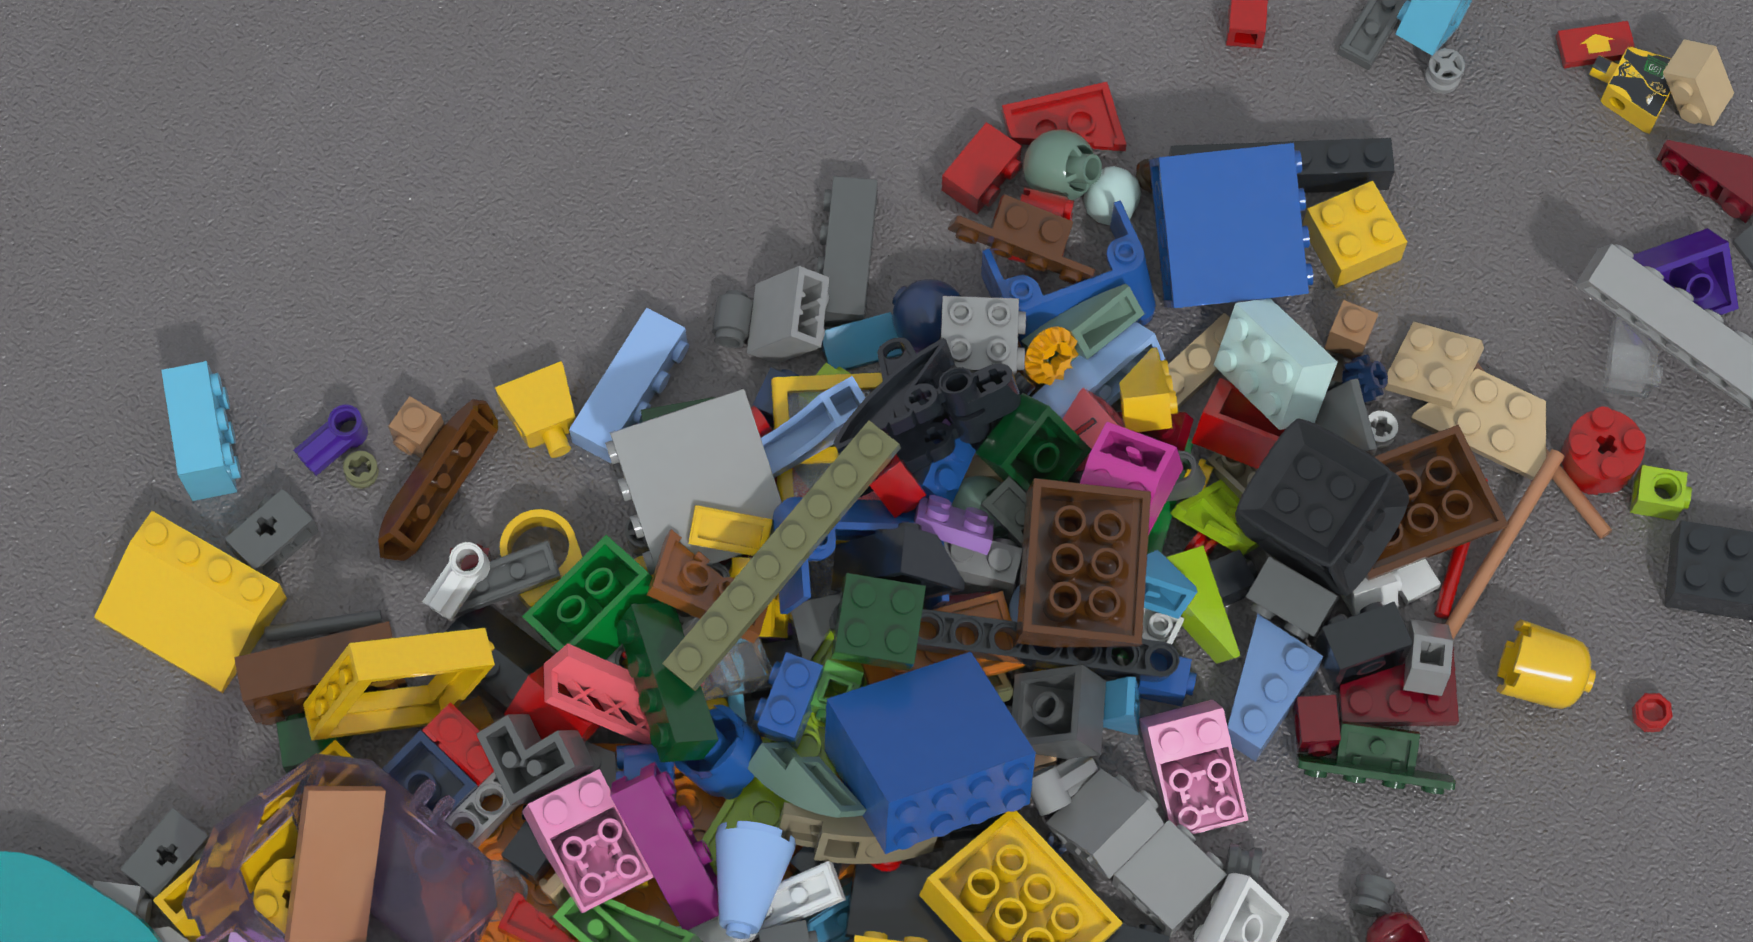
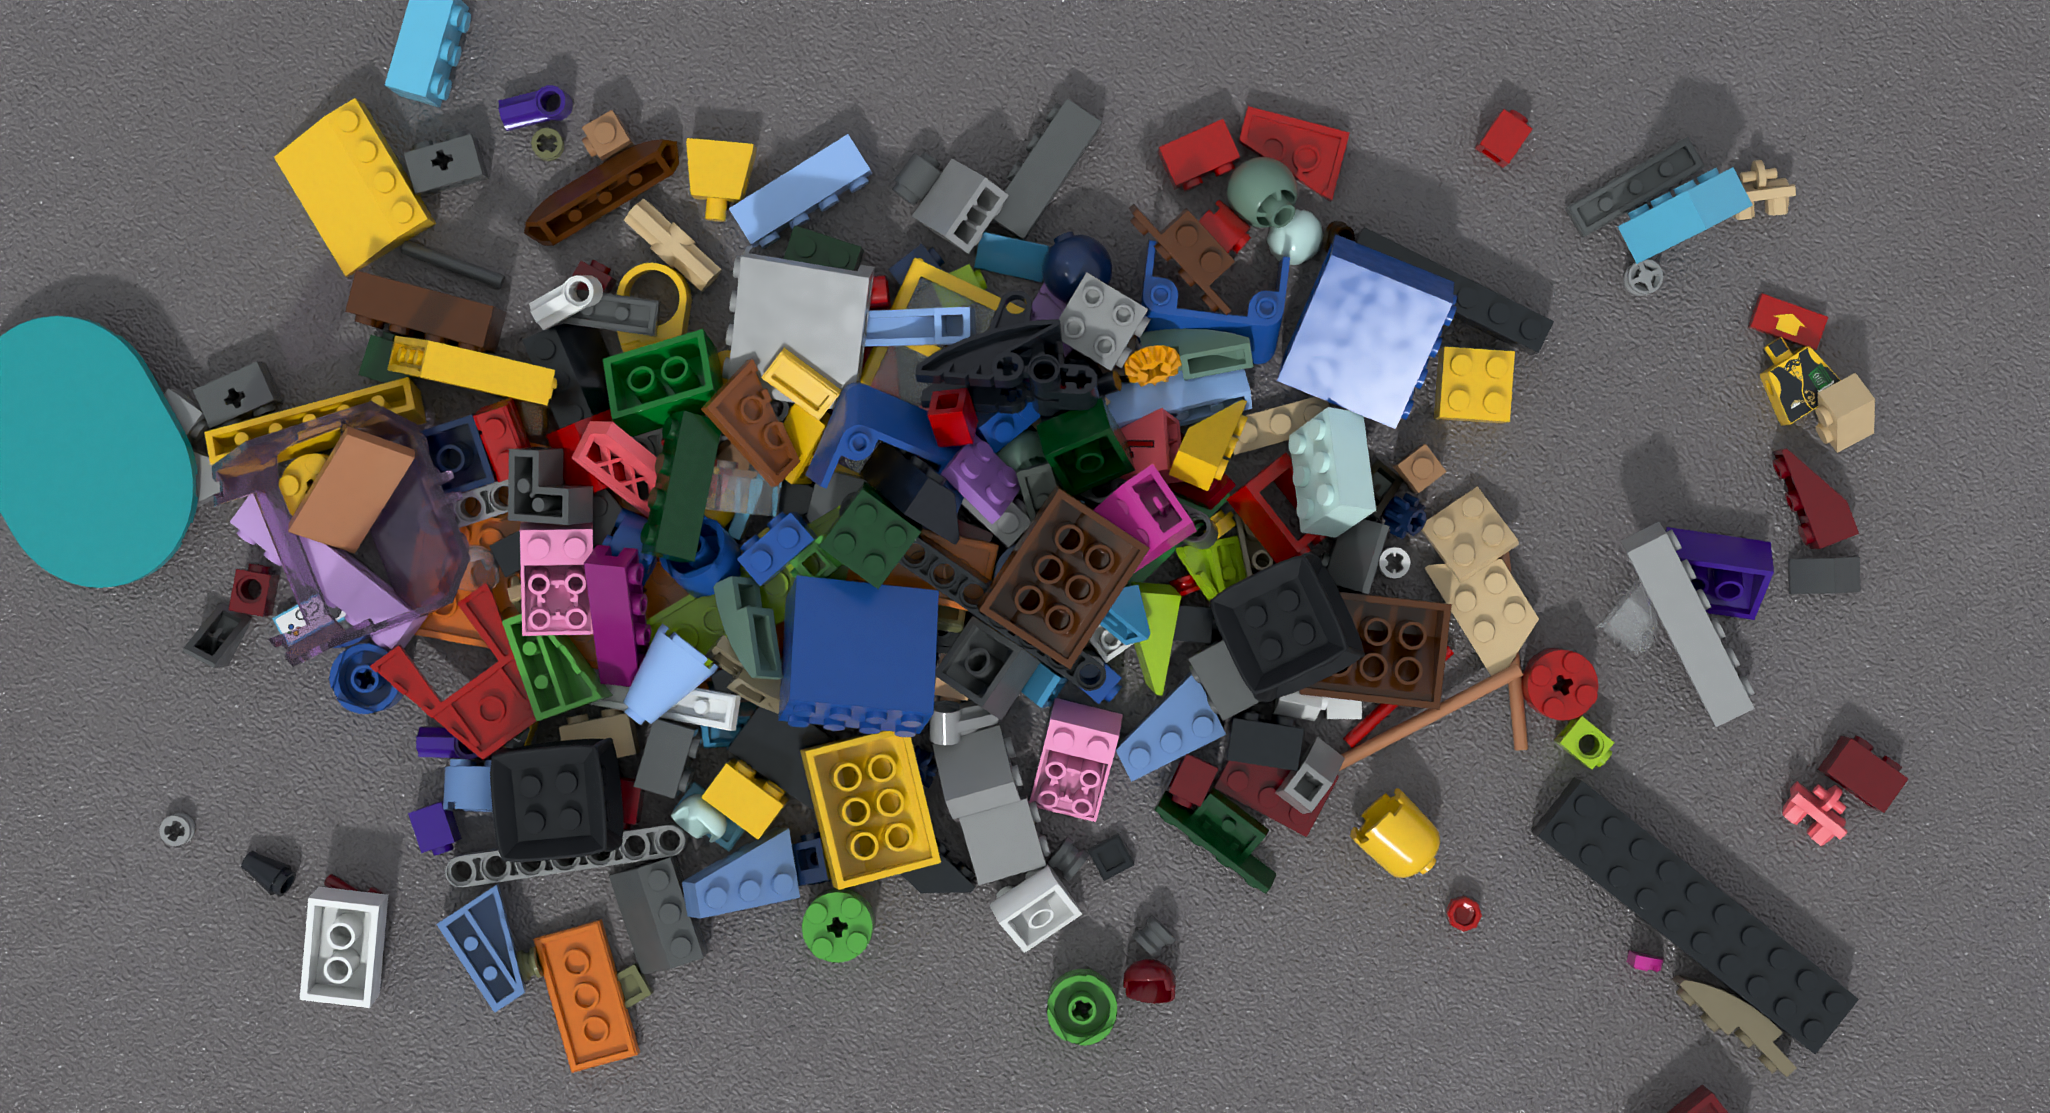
camera: 25 degrees right, 20 degrees up
olive plate [662,421,901,691] -> none
none -> tan piece [624,198,722,292]
none -> black tile [1087,833,1135,881]

